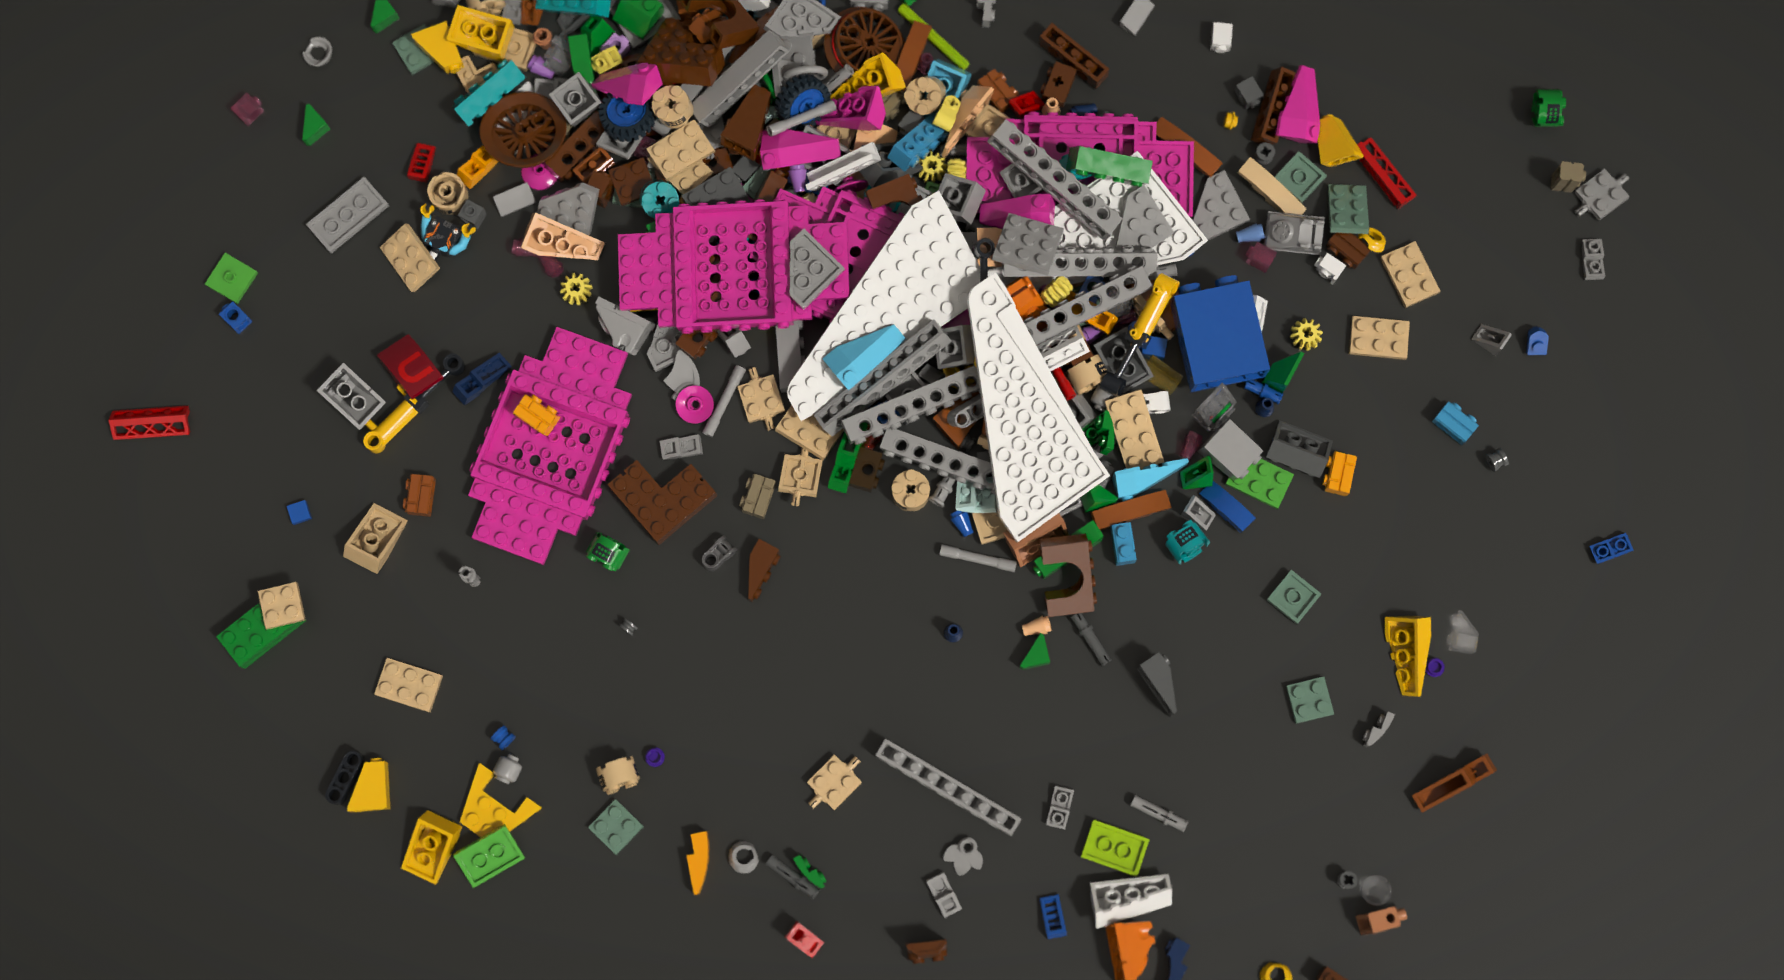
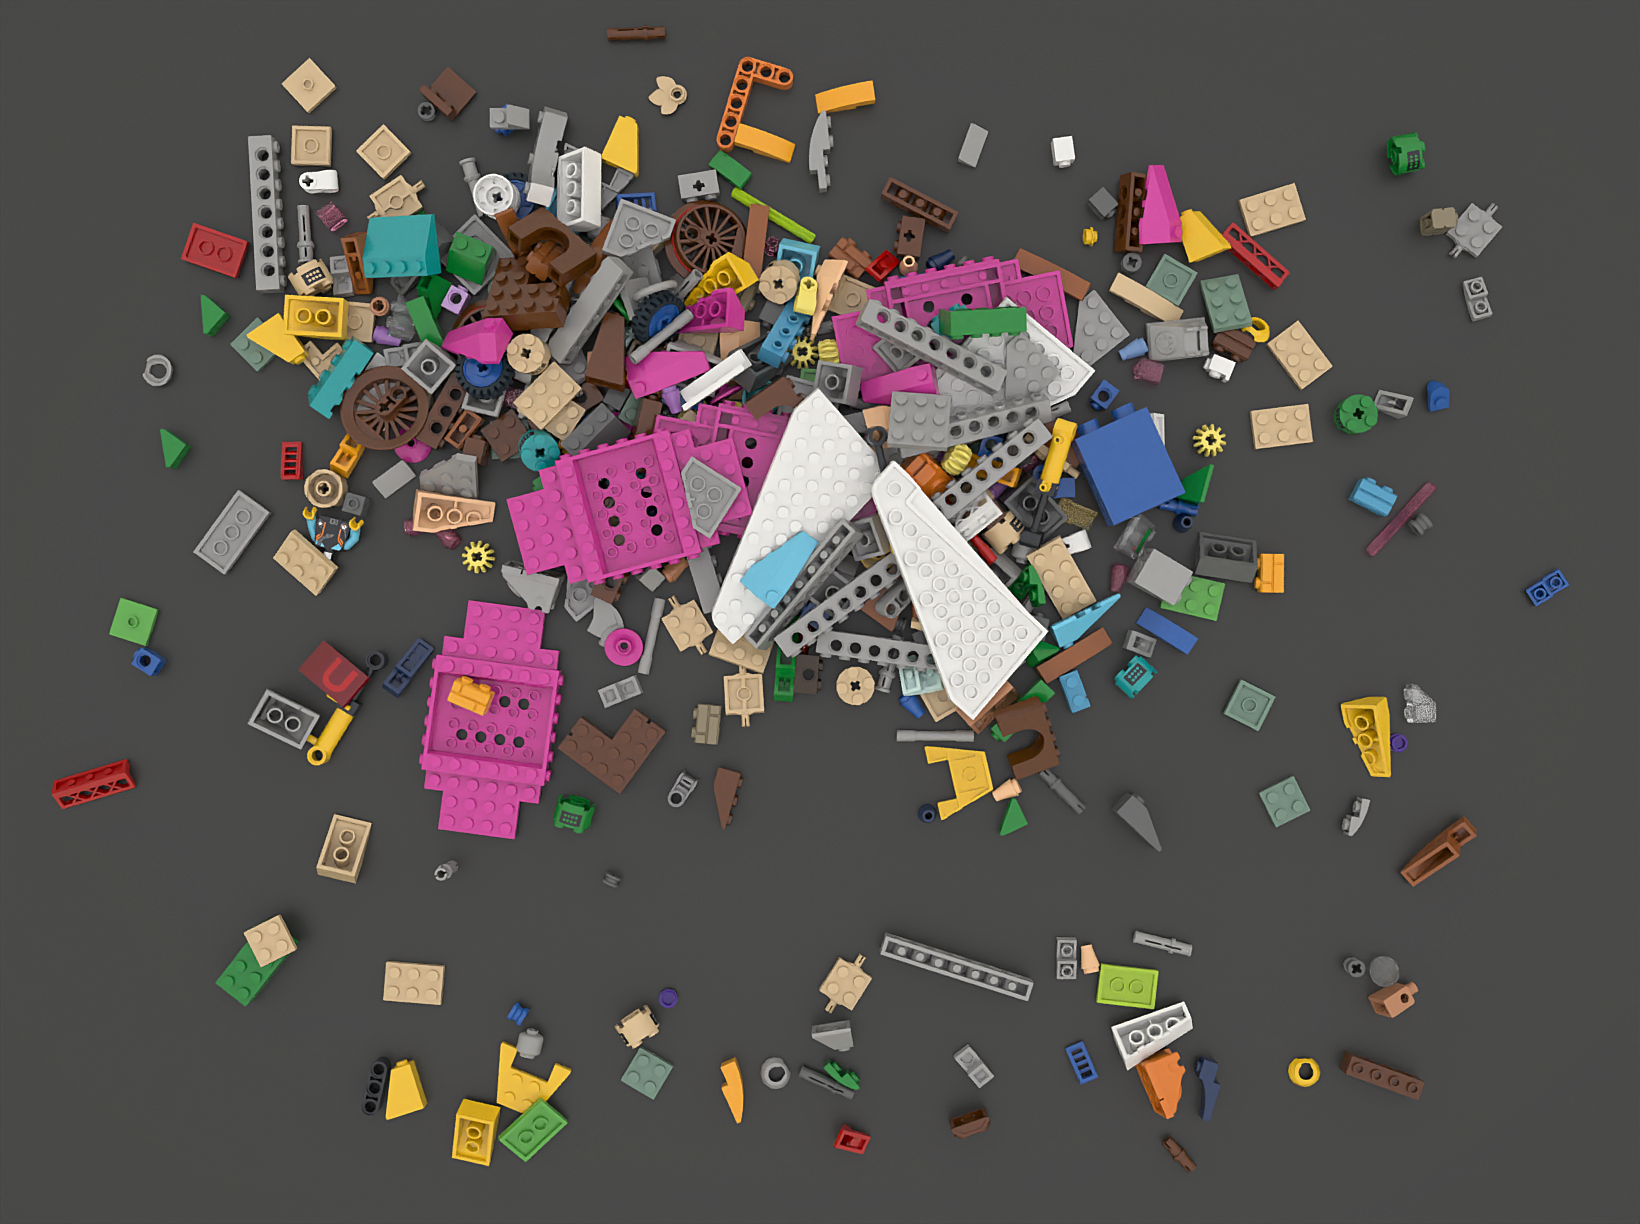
camera: 20 degrees left, 10 degrees up
clear pink brick [231,93,264,126] -> none
blue tile [287,500,312,525] -> none
dark orange brick [403,474,436,517] -> none
light yellow brick [591,45,623,74] -> none
light grey plate [944,837,983,876] -> none
green slope [1180,456,1214,490] -> none
none -> nougat cone [660,557,689,583]
none -> light grey slope [812,1020,854,1051]
none -> yellow wing [924,746,993,820]
none -> light nougat cone [1081,944,1100,974]
none -> blue brick [1088,380,1120,411]
none -> tan plate [1238,183,1306,237]
none -> green brick [1334,395,1378,435]
none -> clear pink axle [1366,482,1437,557]

